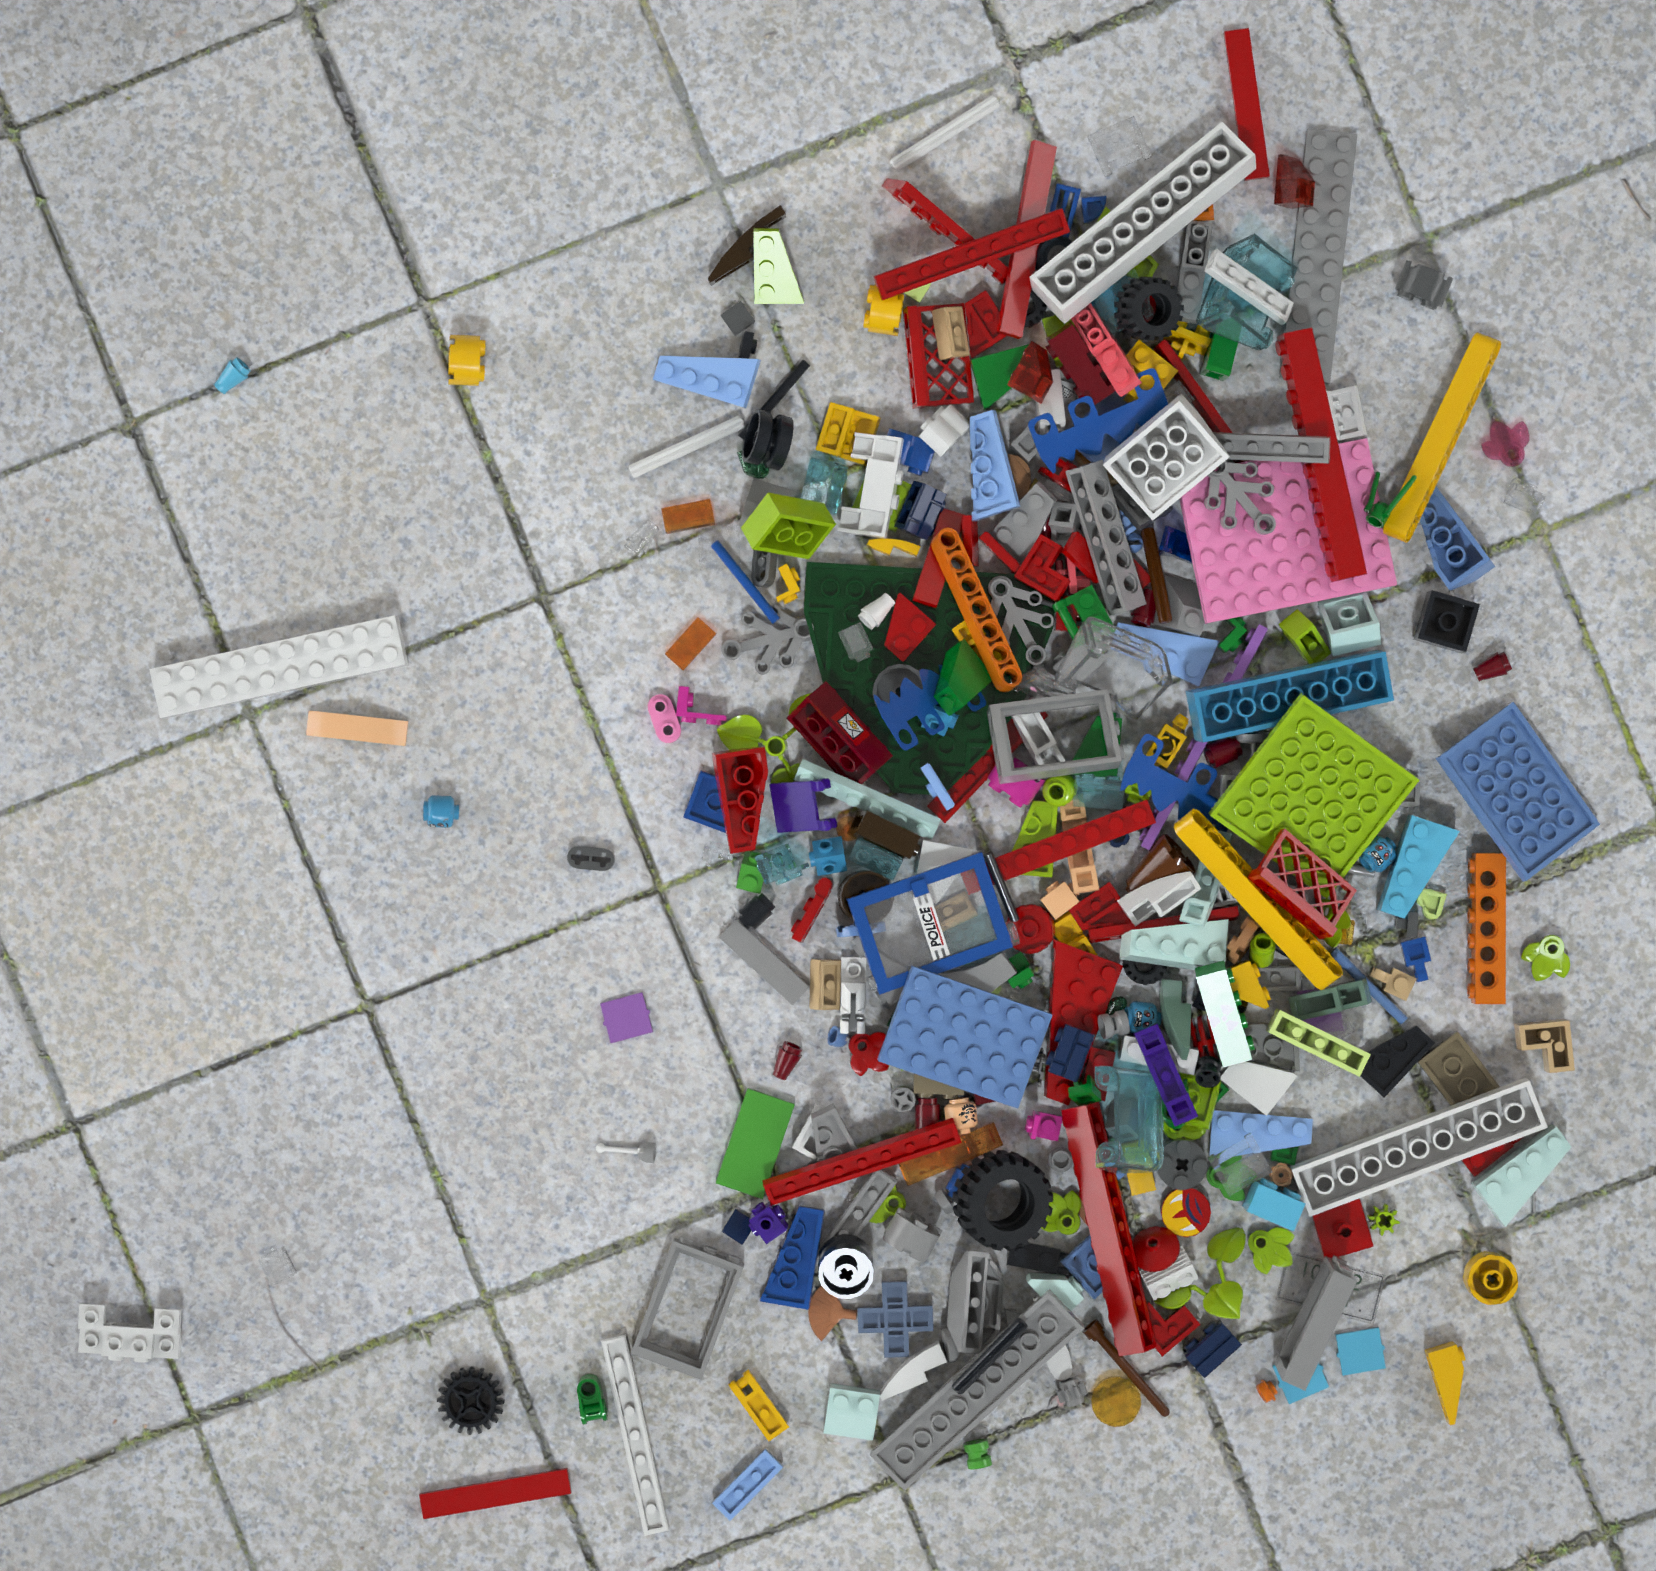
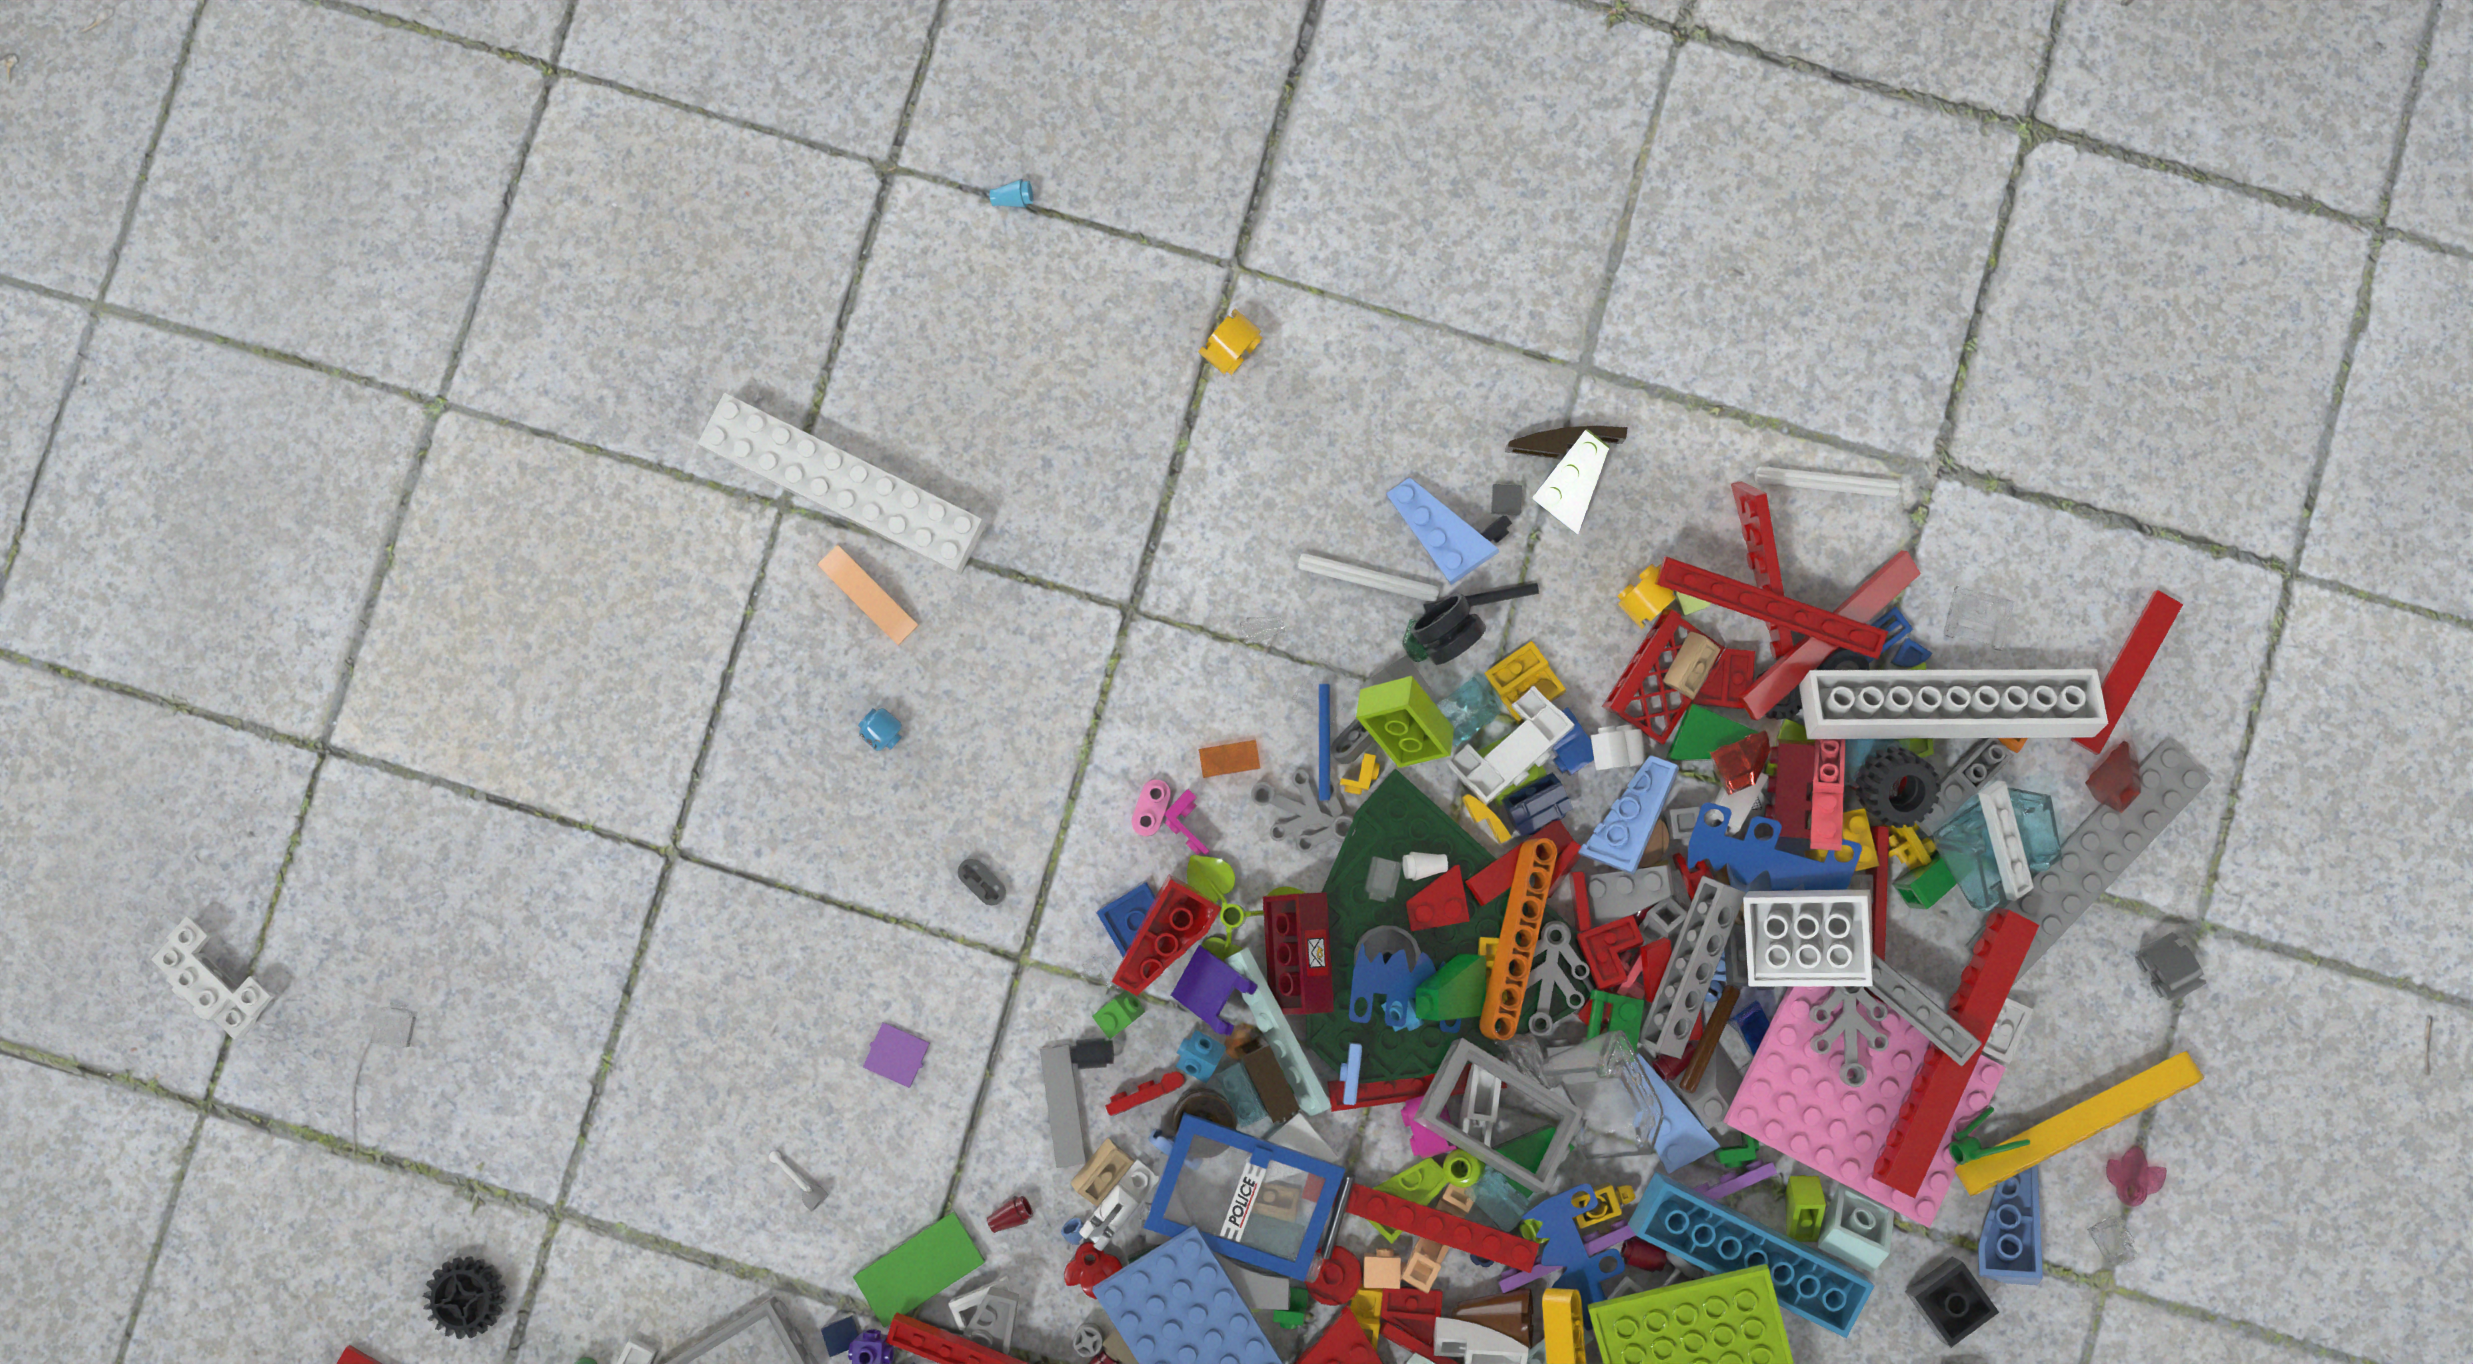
camera: 40 degrees right, 5 degrees down
clear orange tile [661,499,715,534] -> none
clear light blue bracket [755,843,810,886] -> none

